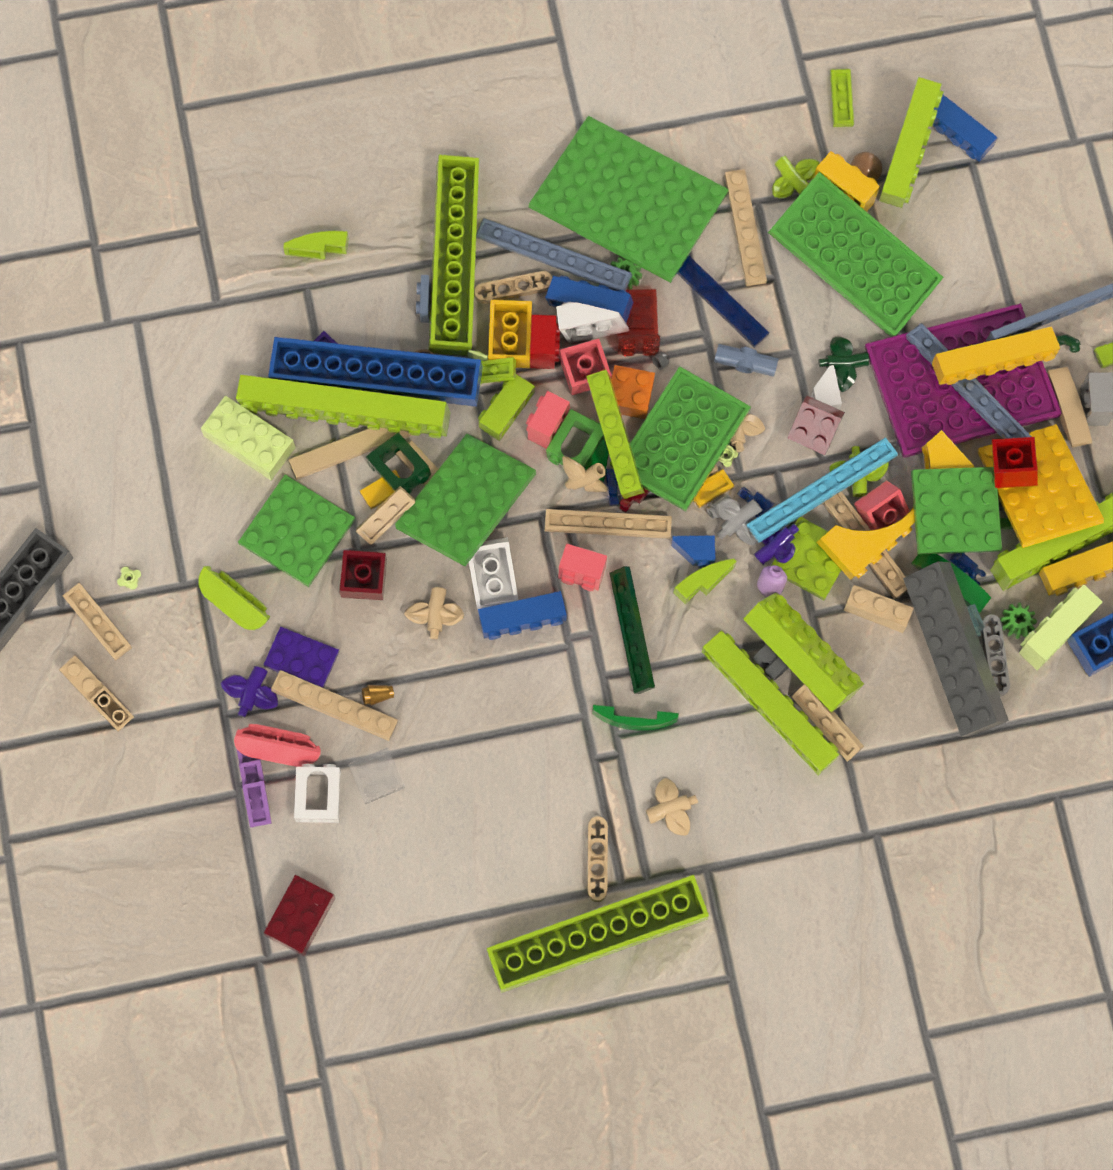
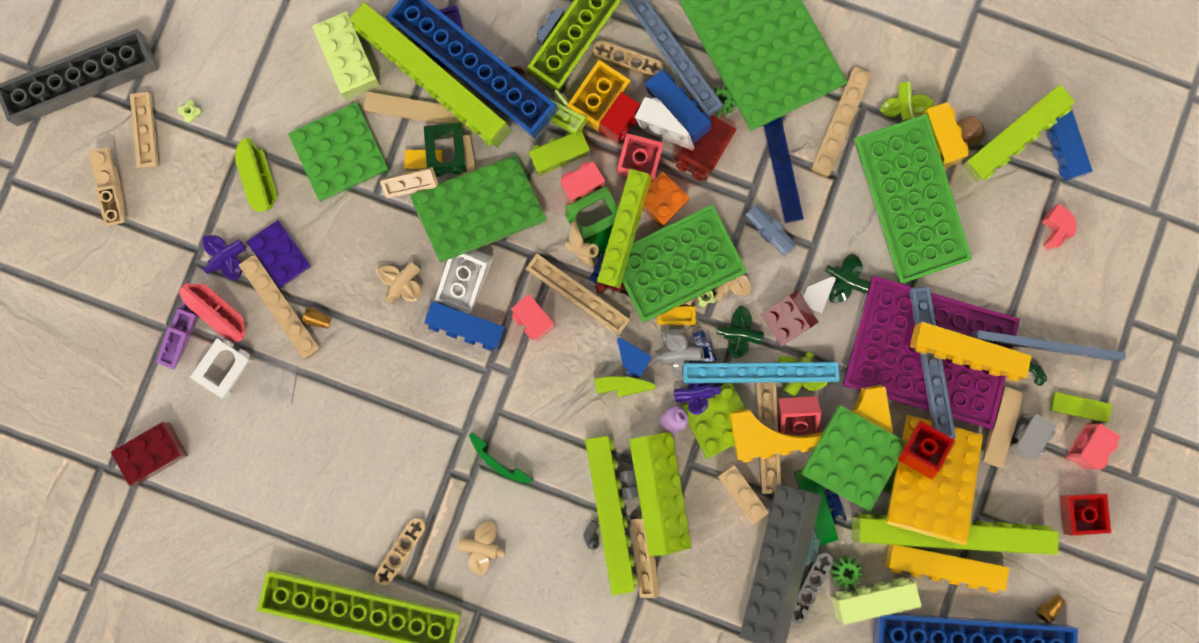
camera: 30 degrees right, 10 degrees up
dark red brick [339,550,387,600] -> none
dark green plate [609,566,655,694] -> none
dark grey hinge [651,351,670,370] -> none
lime tile [830,69,854,127] -> none
none -> dark grey arm [583,520,600,550]
none -> dark green plant [716,305,764,358]
none -> coral brick [1042,204,1077,250]

